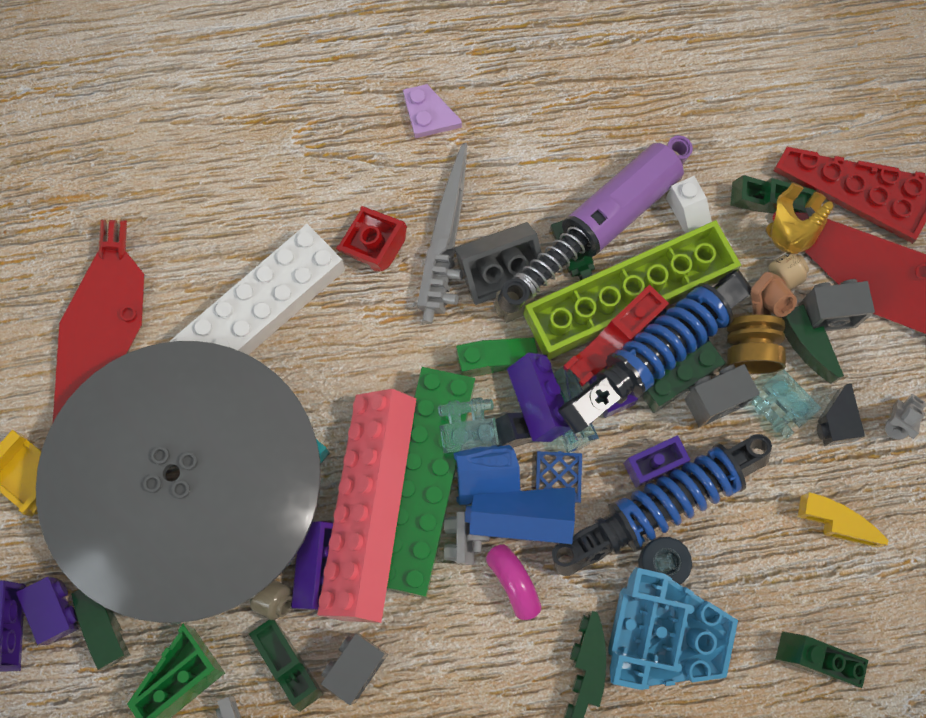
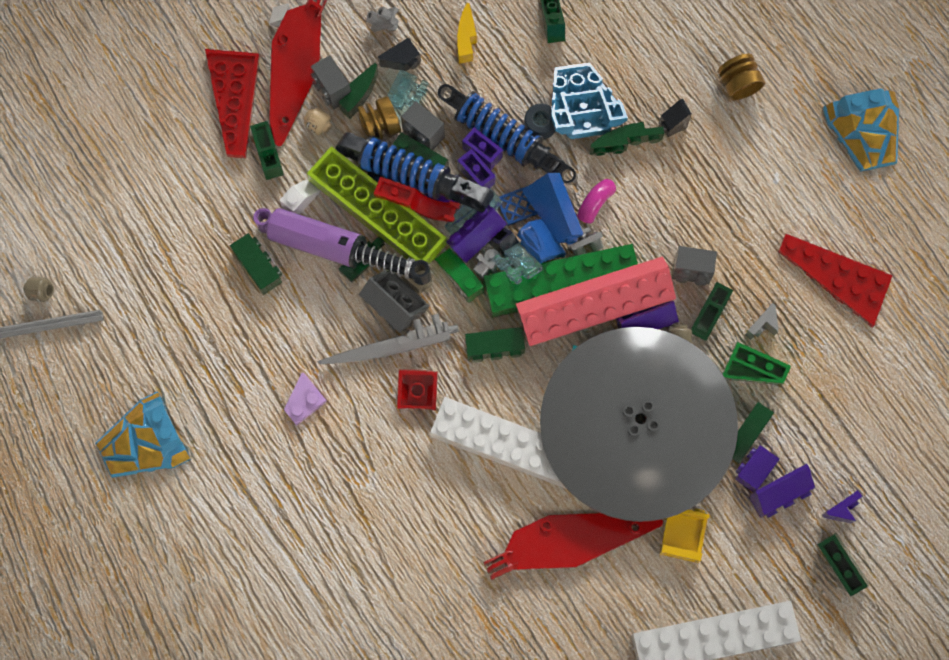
camera: 115 degrees left, 0 degrees up
nougat piece [751,272,797,317] -> none
pearl gold piece [766,183,834,254] -> none
none -> dark green brick [229,233,282,295]
none -> dark purple brick [457,149,496,189]
none -> dark green brick [465,327,525,363]
none -> light grey hips [473,249,500,280]

